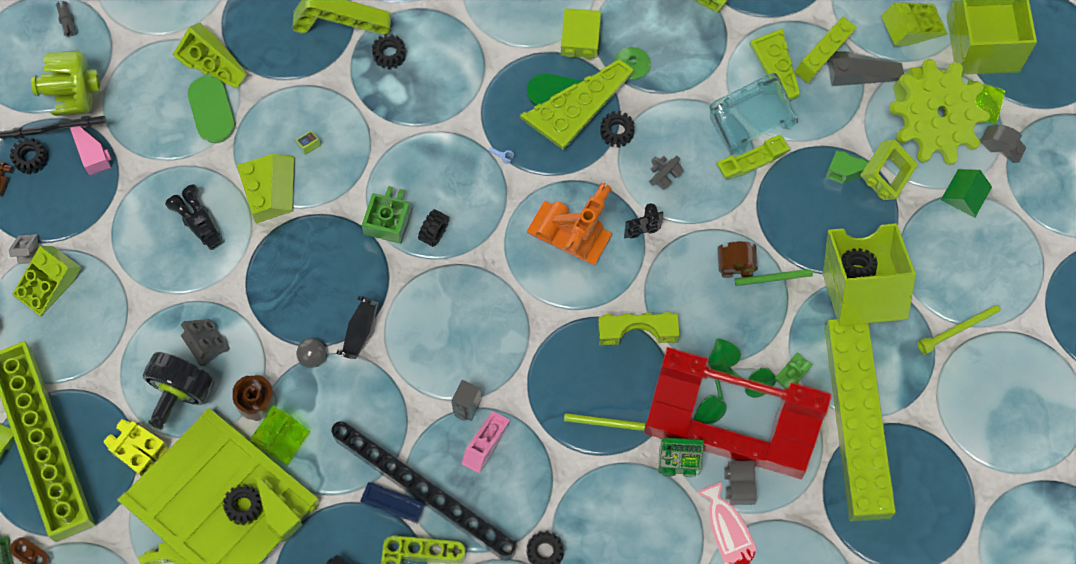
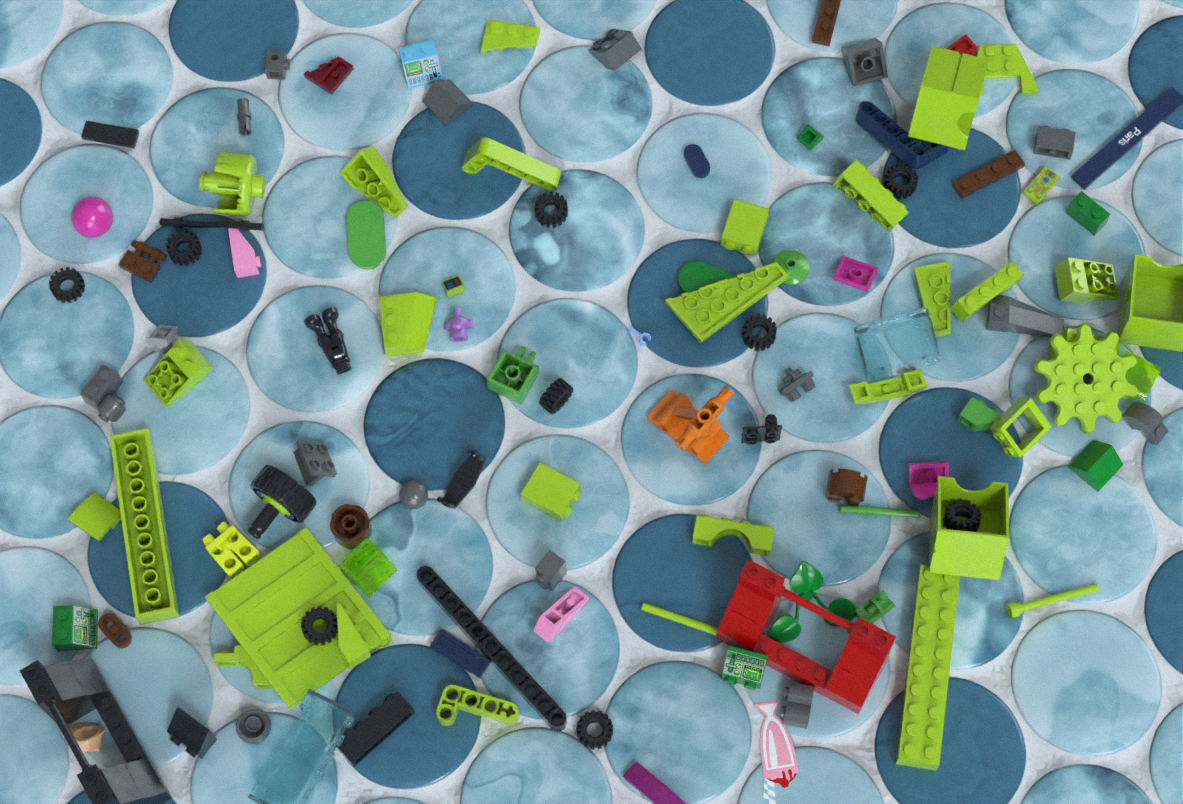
camera: 15 degrees right, 0 degrees up
none -> medium lavender piece [444,308,473,342]
none -> lime brick [520,463,582,522]
none -> dark pink slope [833,256,879,292]
none -> dark pink bracket [908,461,949,500]

